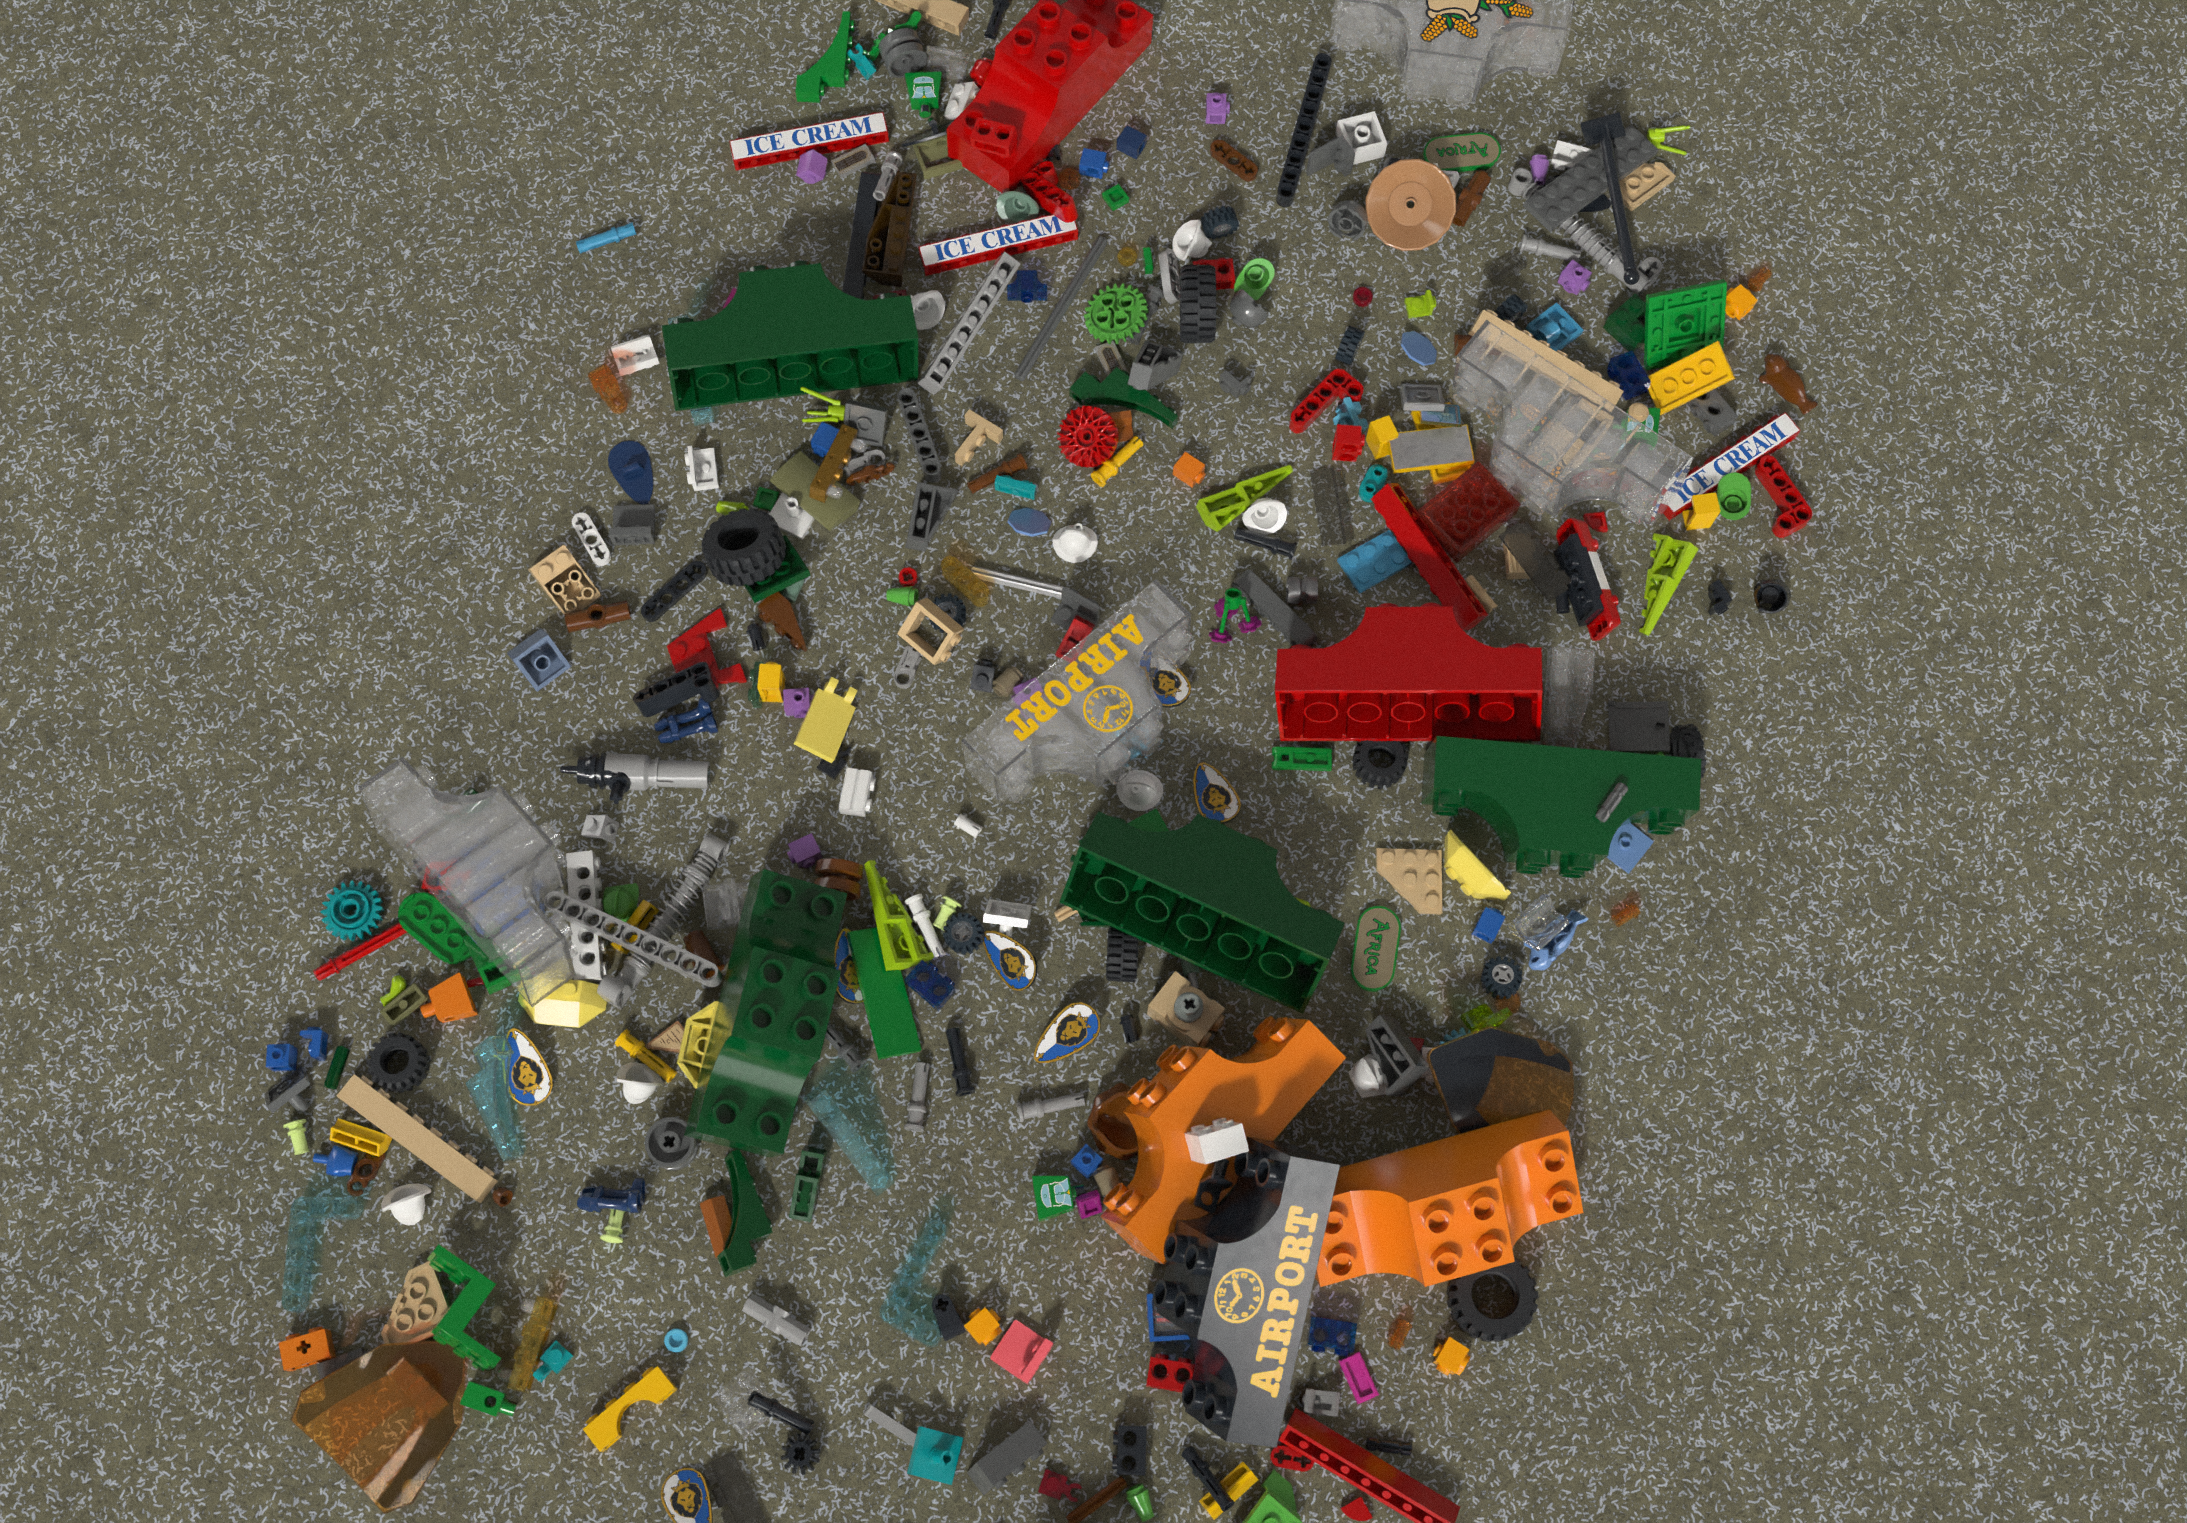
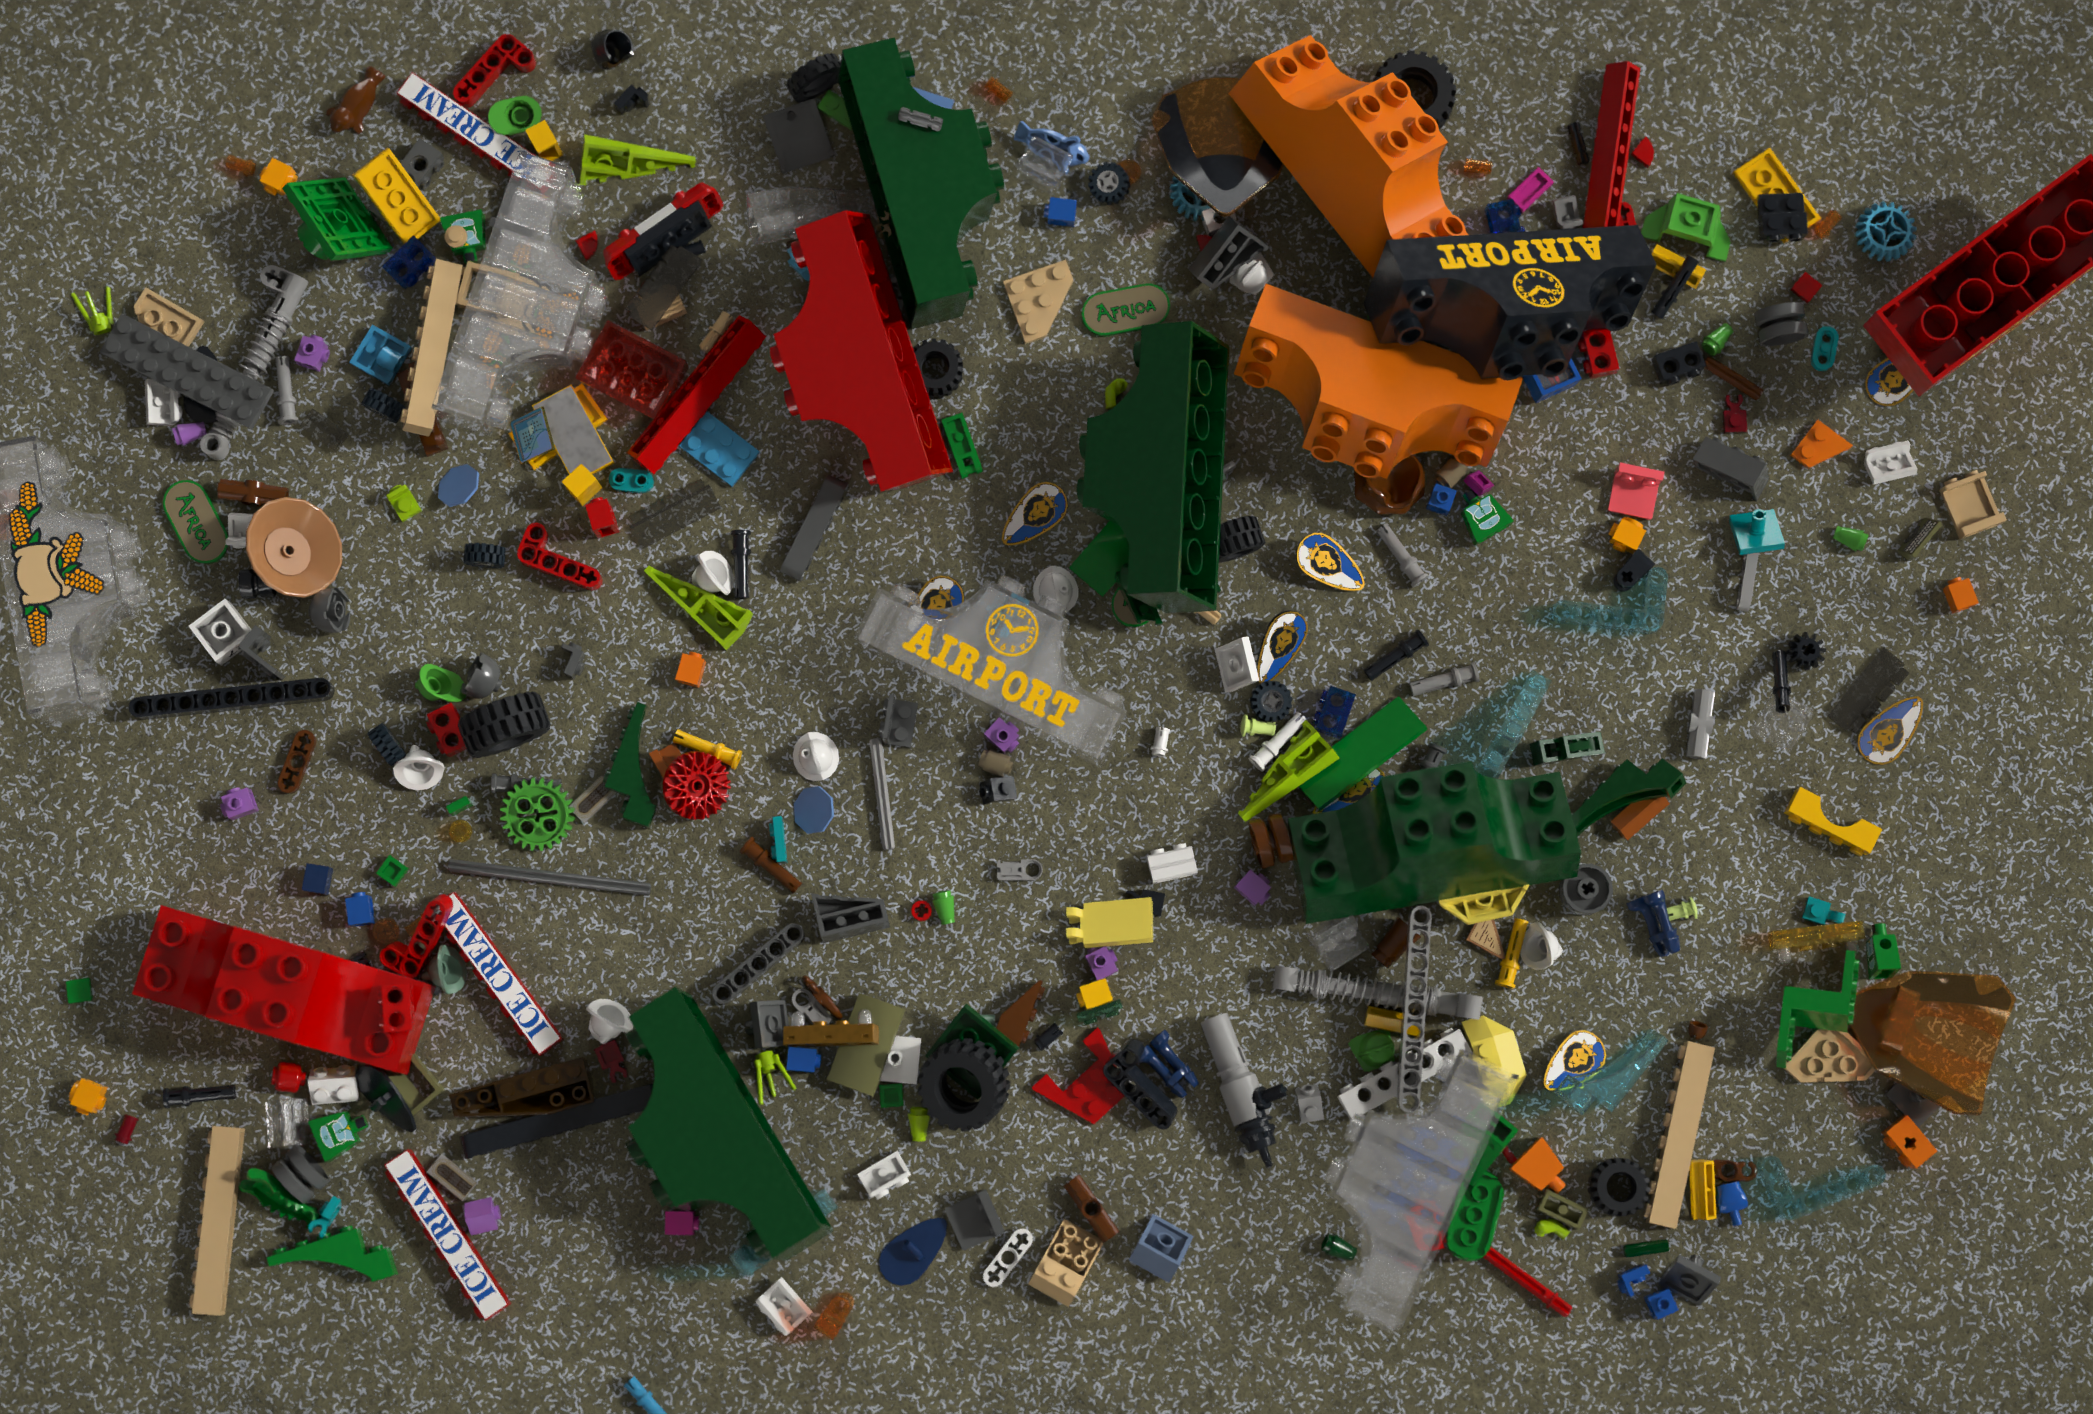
camera: 110 degrees left, 10 degrees up
yellowish green pin [283,1119,309,1155] -> none
teal gear [321,880,384,942] -> none
white helmet [381,1183,431,1225] -> none
black beam [641,561,707,622] -> none
medium azure tile [664,1328,688,1353] -> none
light grey pin [873,151,903,201] -> none
tan window [897,598,964,665] -> none
light grey brick [917,252,1021,395] -> none
black wheel [929,593,966,634] -> none
clear yellow beam [941,556,990,607] -> none
tan bracket [955,409,1003,466] -> none
clear blue brick [1007,270,1047,303] -> none
red brick [1055,615,1095,663] -> none
black pin [1119,1014,1140,1044] -> none
dark grey wedge [1128,340,1184,390] -> none
tan piece [1147,971,1225,1048] -> none
light grey beam [1159,248,1180,304] -> none
white brick [1184,1118,1249,1164] -> none
black bracket [1193,1159,1233,1213] -> none
plant [1209,588,1262,643] -> none
flat silver wheel [1286,577,1318,604] -> none
medium azure hips [1333,397,1369,432] -> none
dark red tile [1353,287,1373,307] -> none
light grey tile [1400,384,1445,412] -> none
light orange brick [1432,1337,1471,1376] -> none
light yellow wedge [1444,830,1511,900] -> none
clear neon green panel [1460,1003,1512,1034] -> none
black piece [1580,112,1640,285] -> none
dark green brick [1603,293,1646,354] -> none

